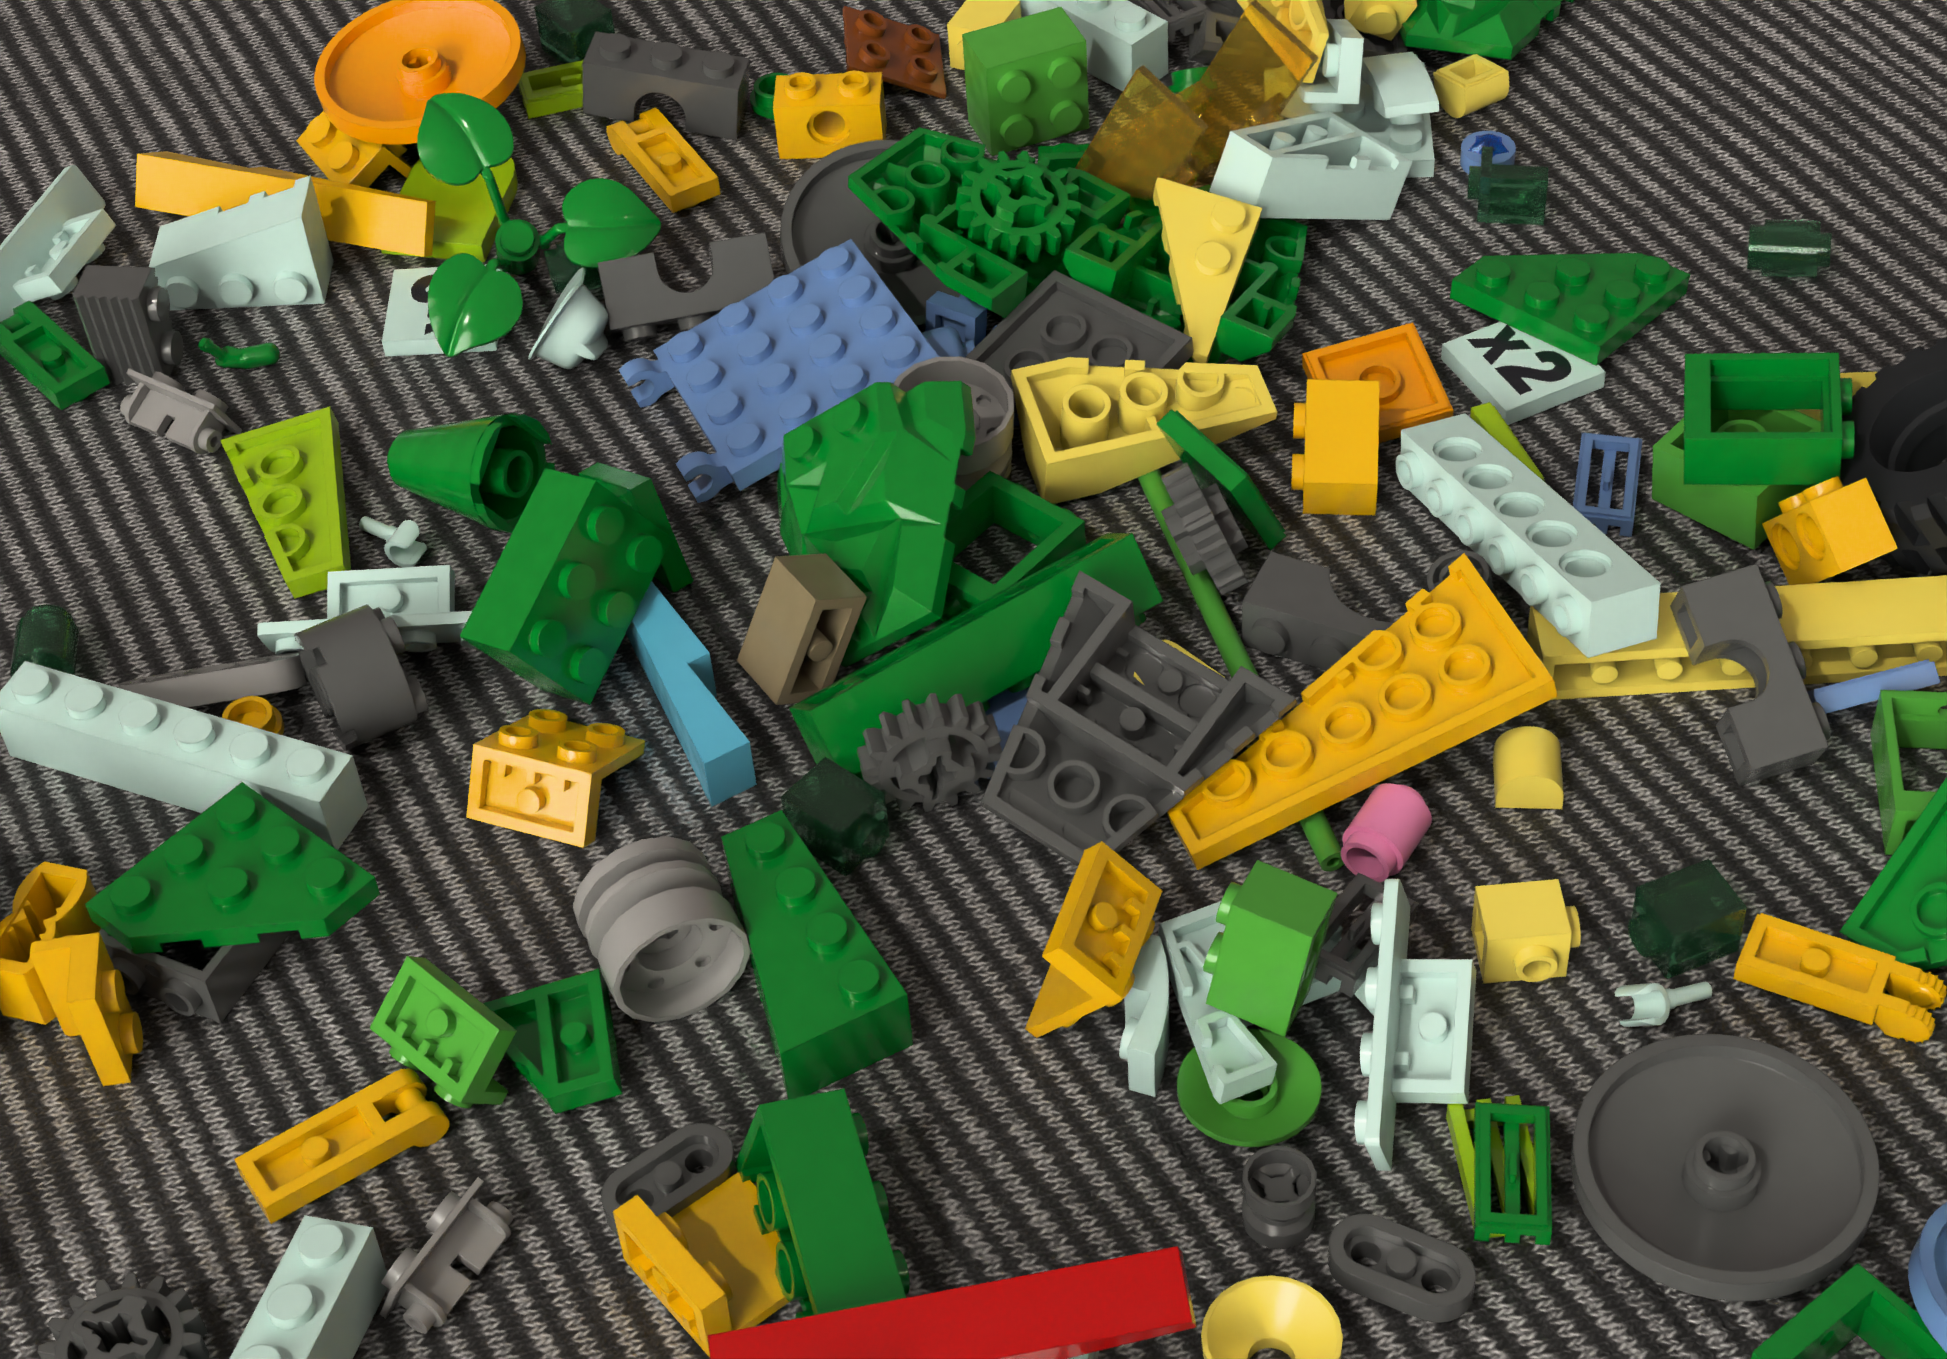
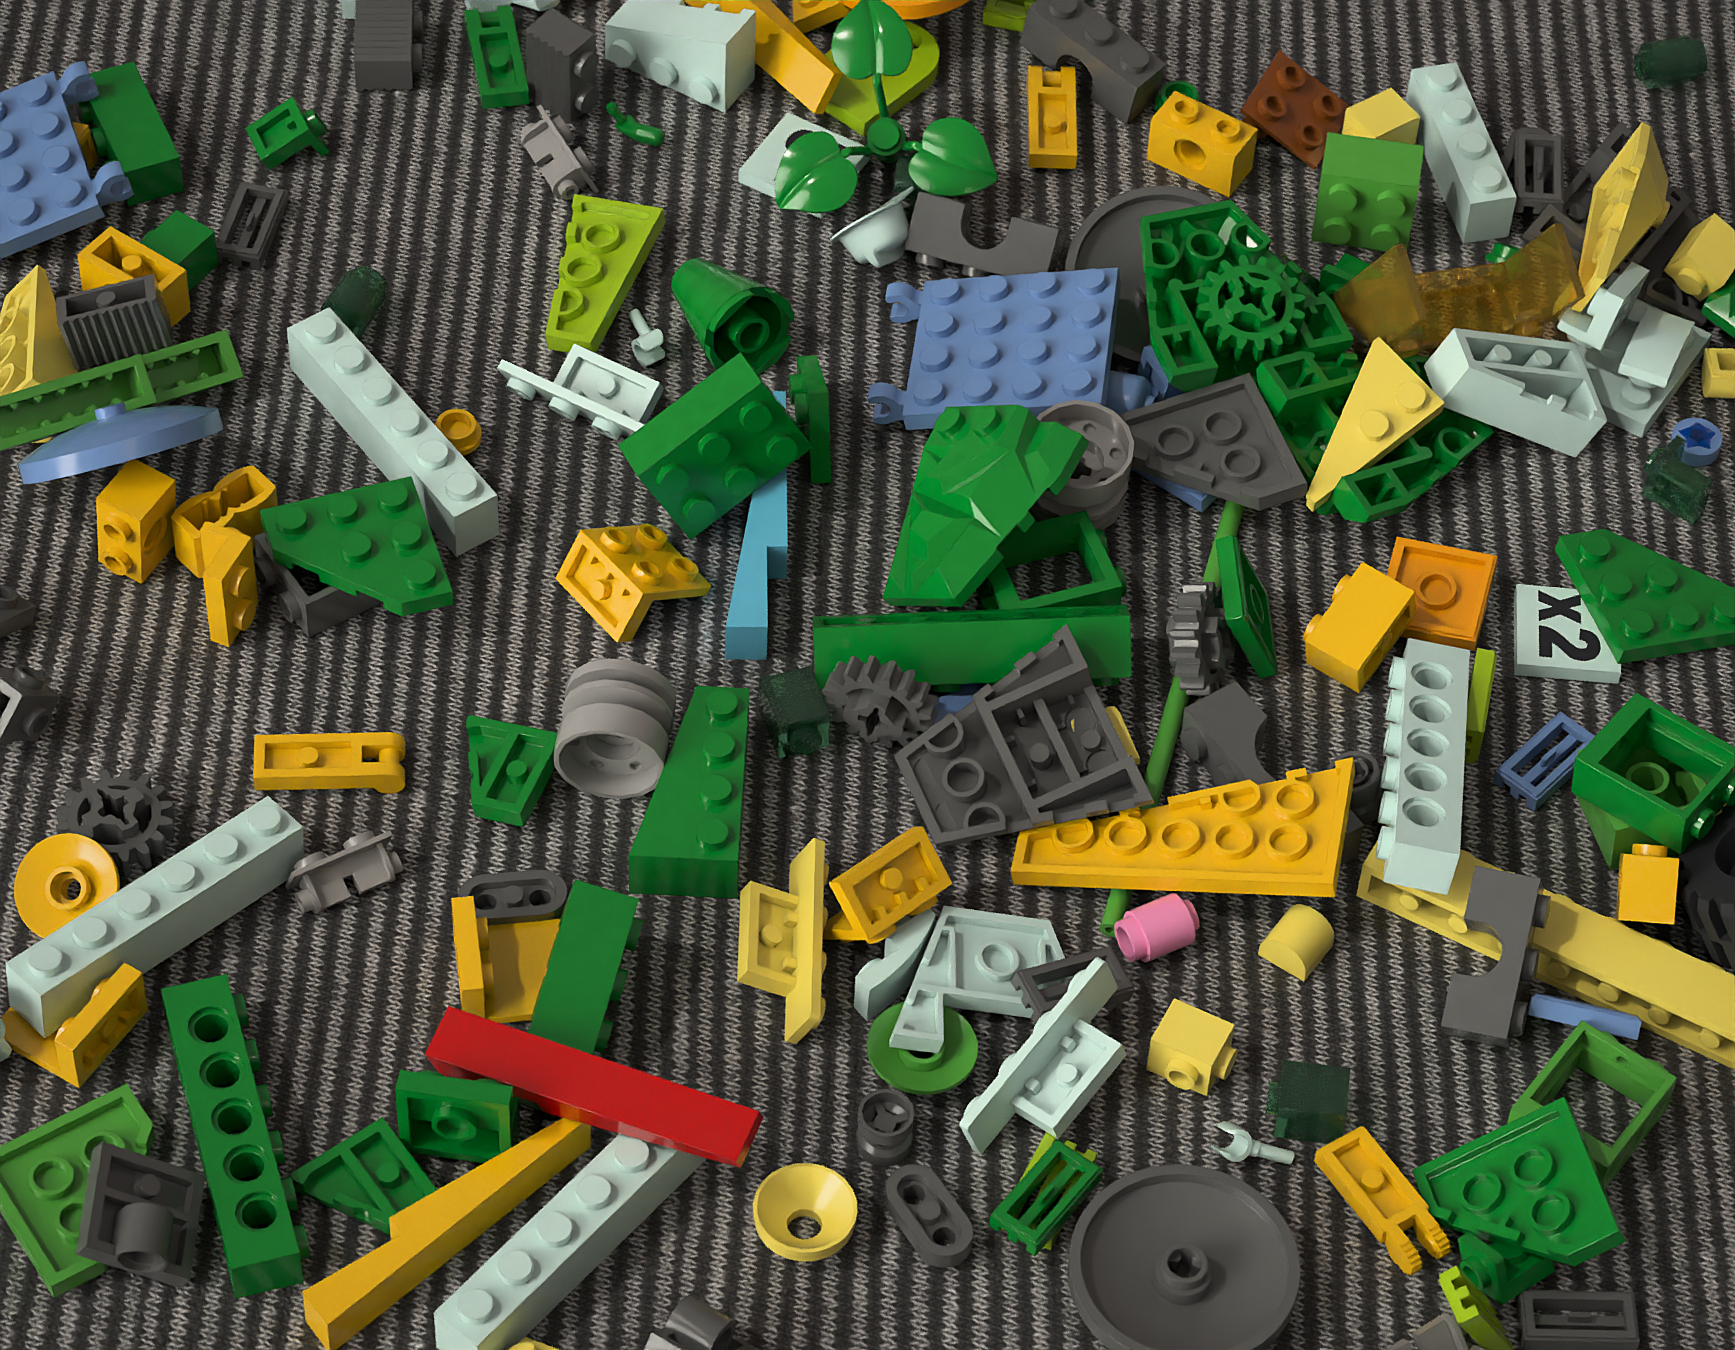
camera: 25 degrees right, 5 degrees up
light grey beam [118,653,307,708] -> none
dark grey brick [294,604,429,751] -> none
bright green bracket [370,956,517,1109] -> none
dark tan brick [737,553,867,705] -> none
light yellow wedge [1011,357,1277,504] -> none
bright green brick [1203,860,1338,1037] -> none
none -> light yellow bracket [737,838,829,1044]

